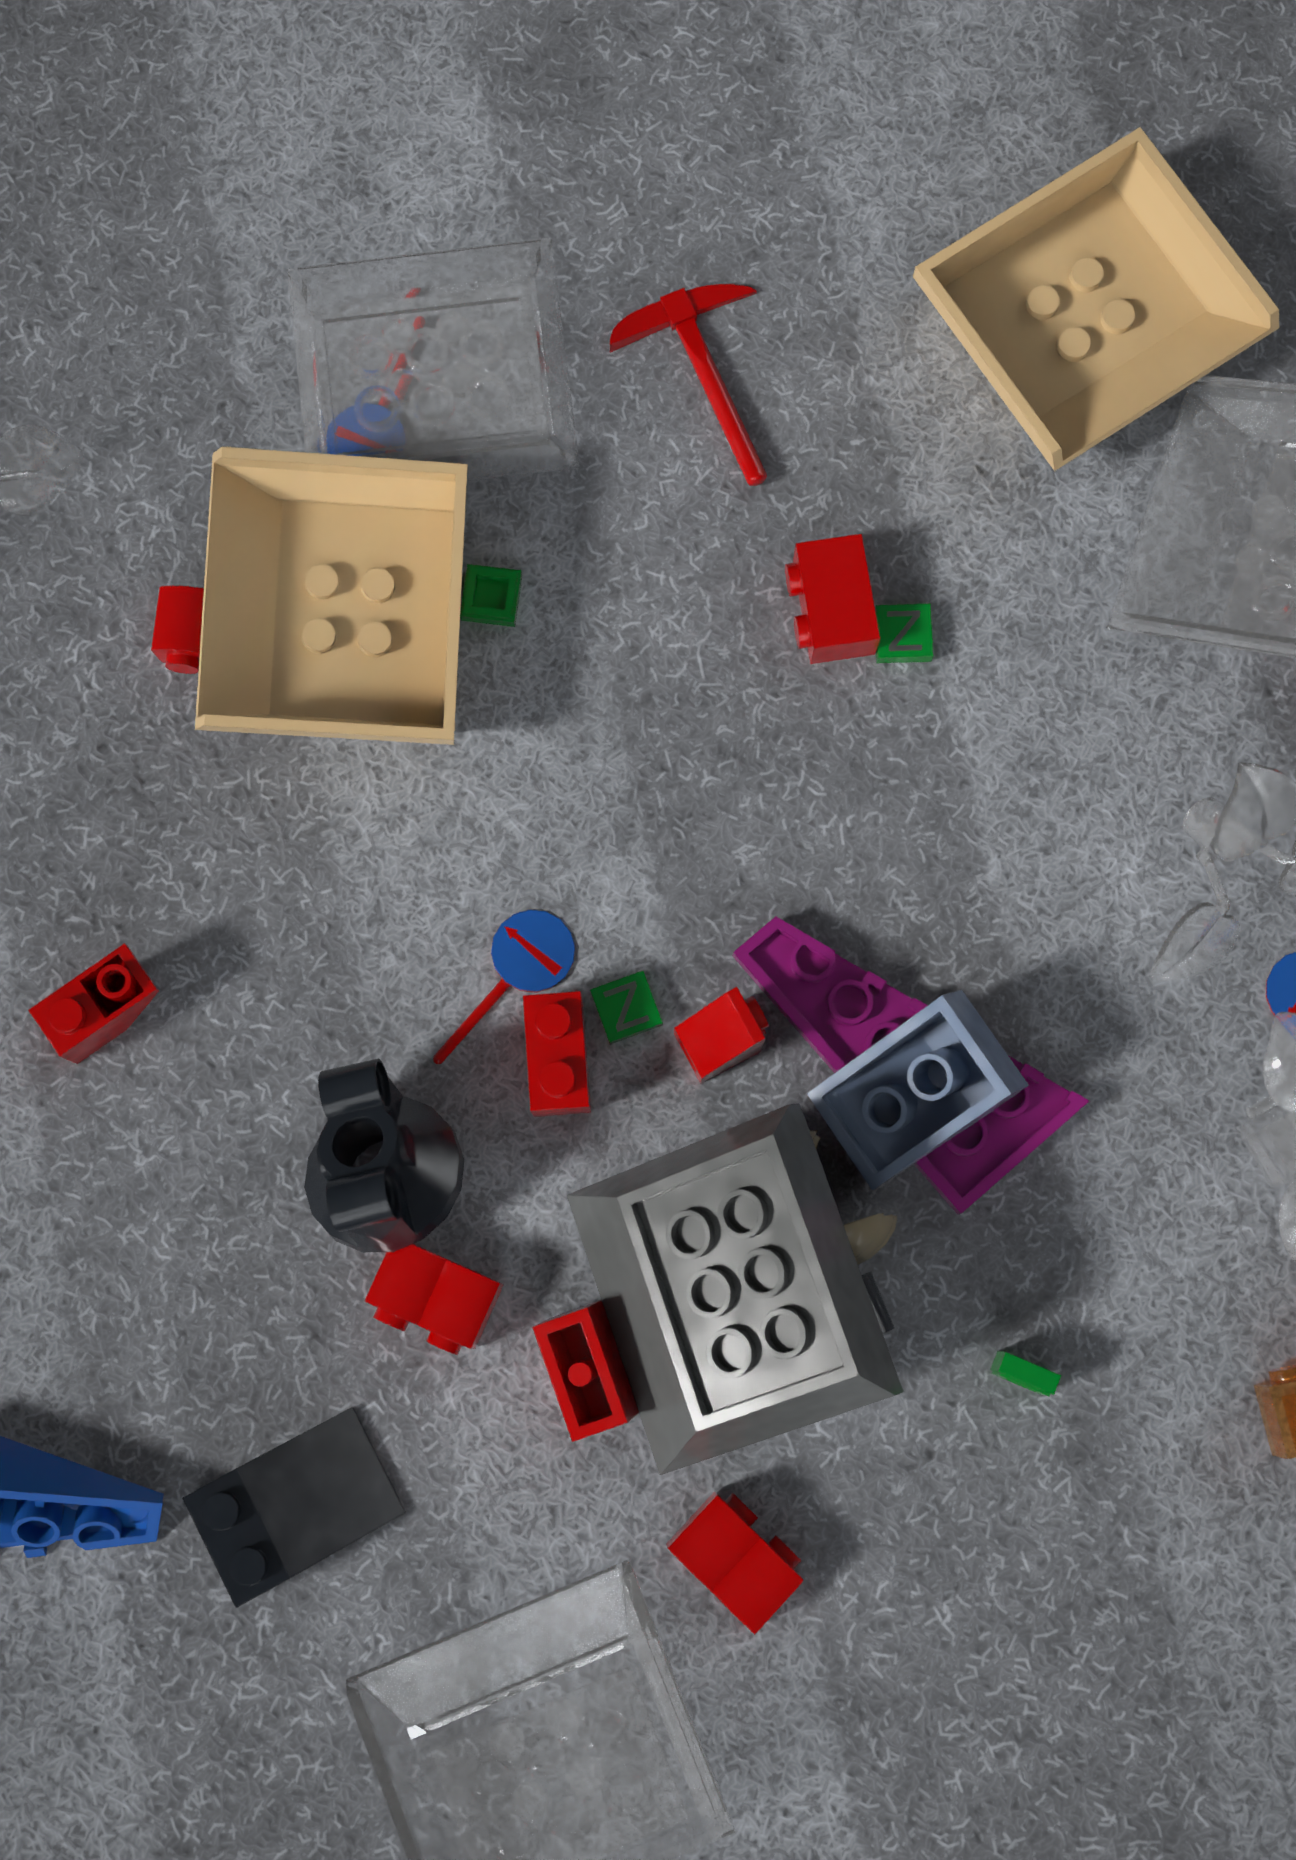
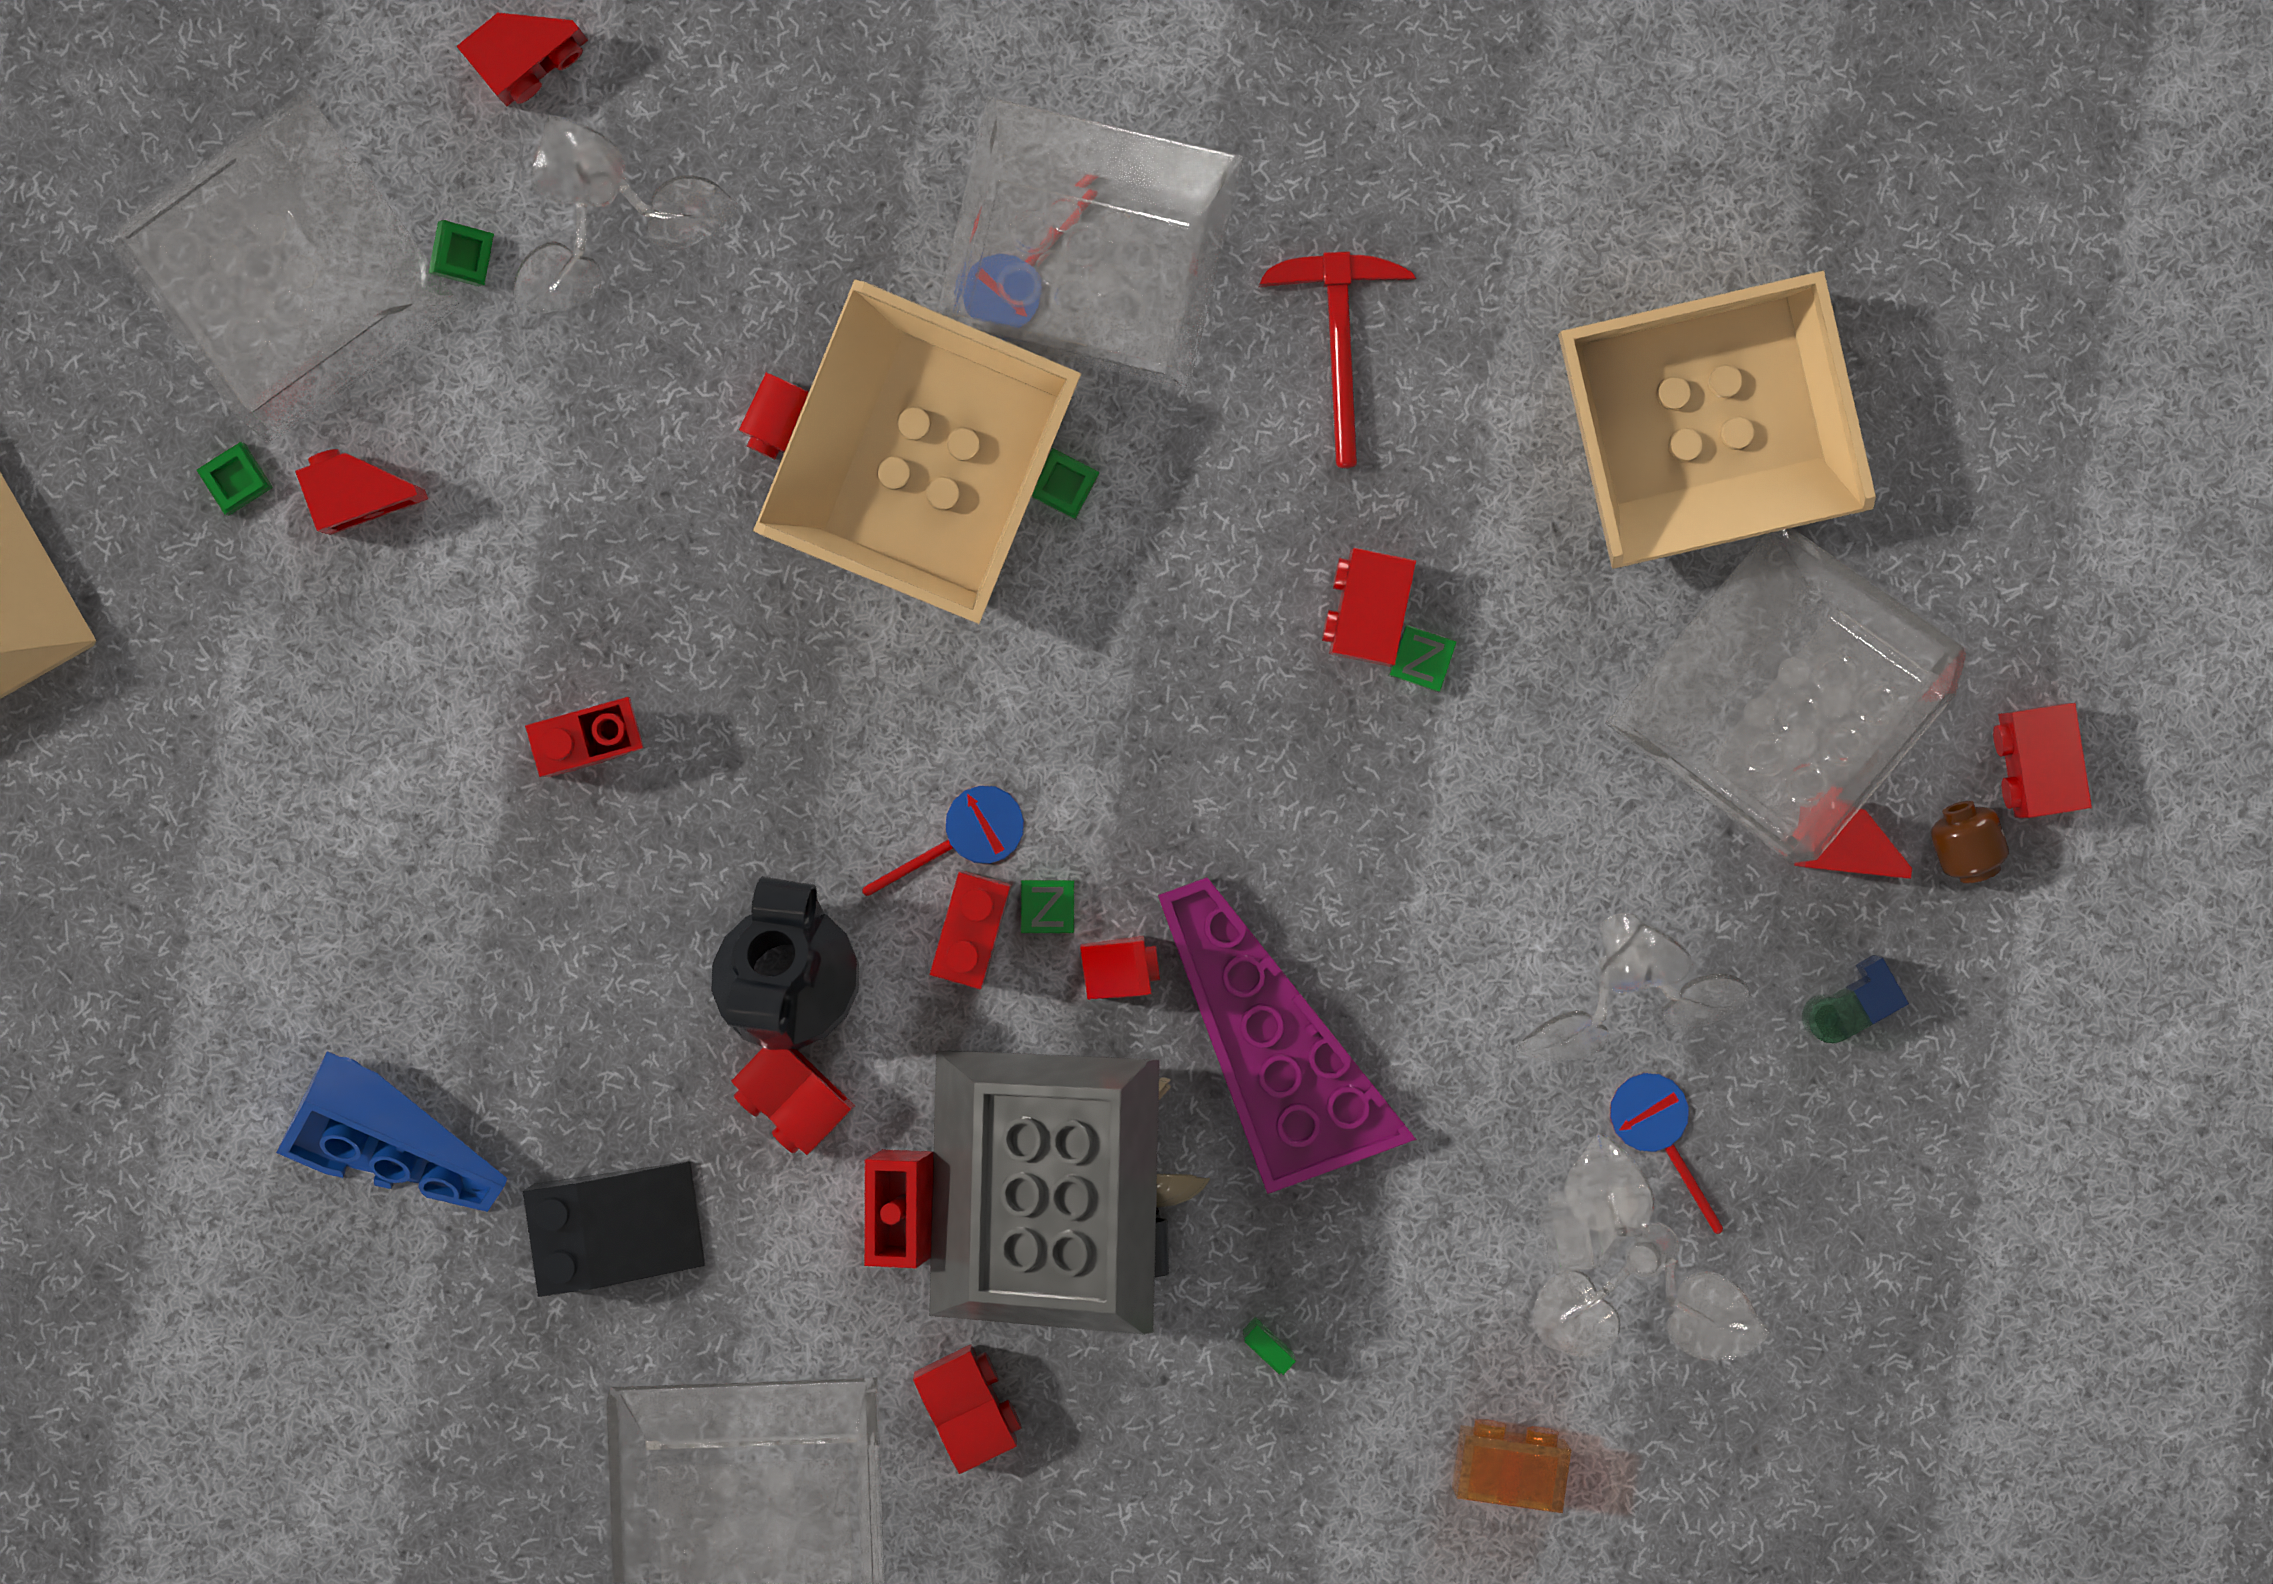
camera: 15 degrees right, 10 degrees up
sand blue slope [807,990,1029,1190] -> none

